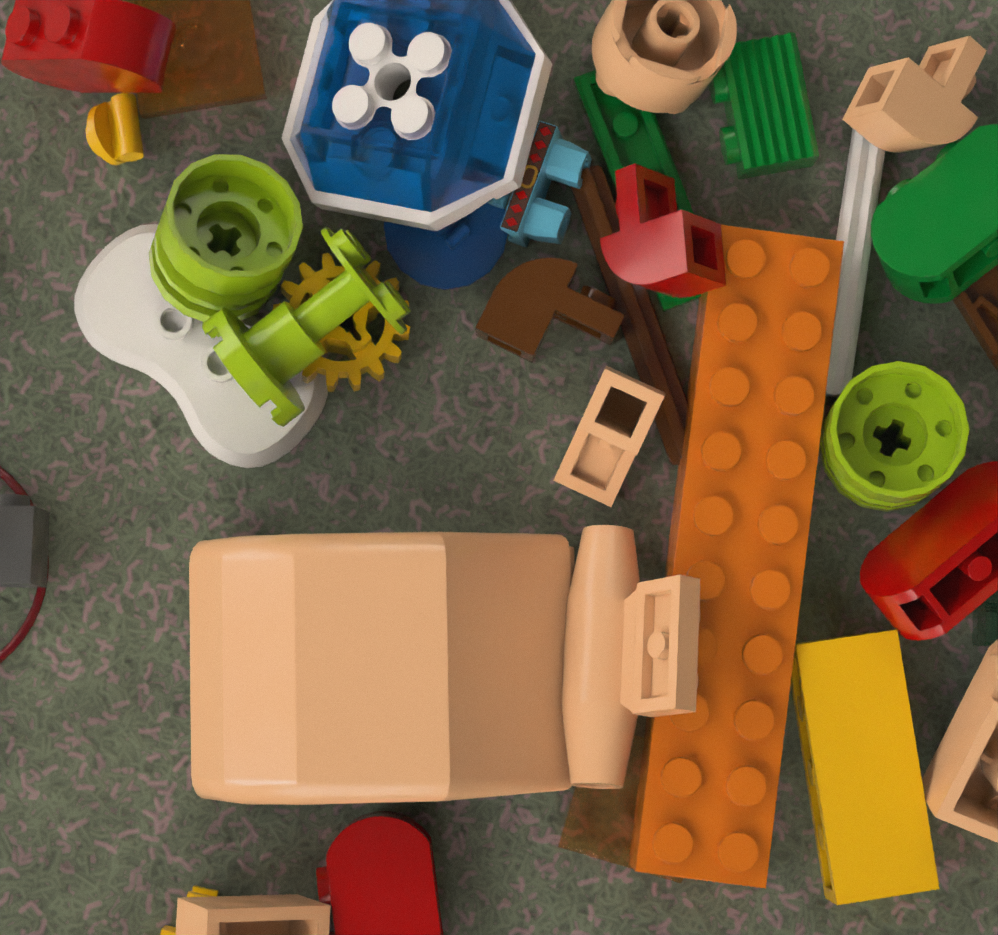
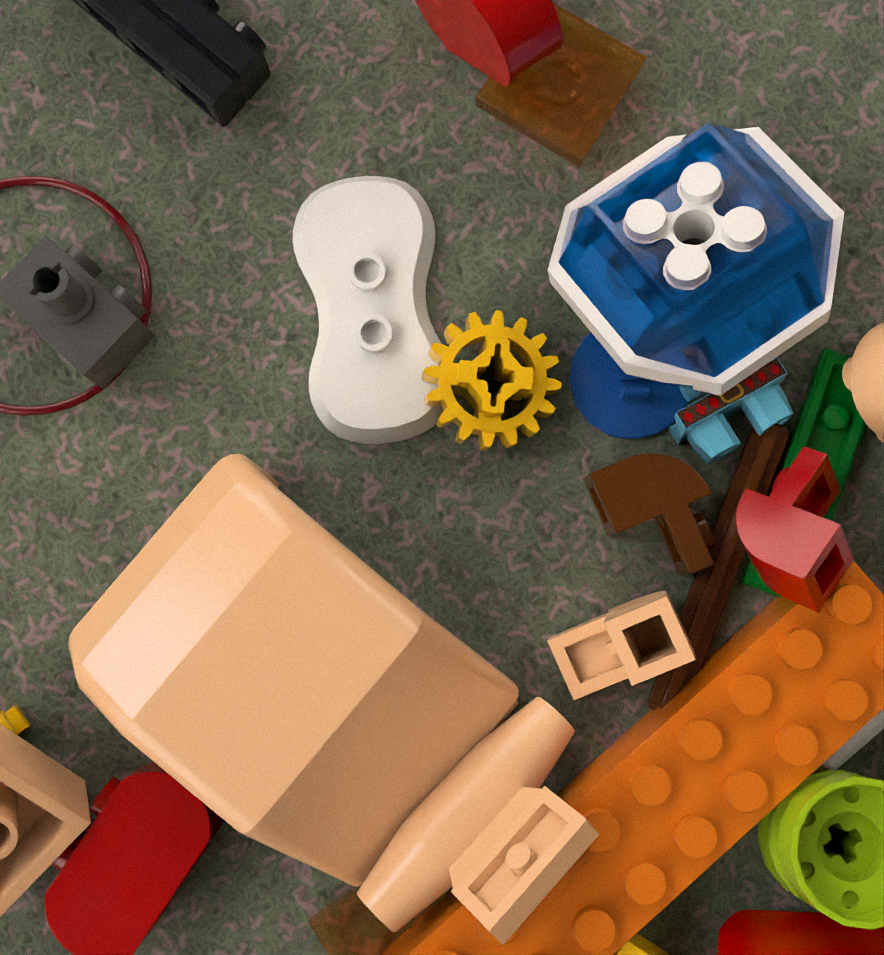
camera: 45 degrees right, 0 degrees up
yellow plate [86,93,144,165] -> none
lime wheel [149,154,303,322] -> none
lime piece [202,226,411,427] -> none

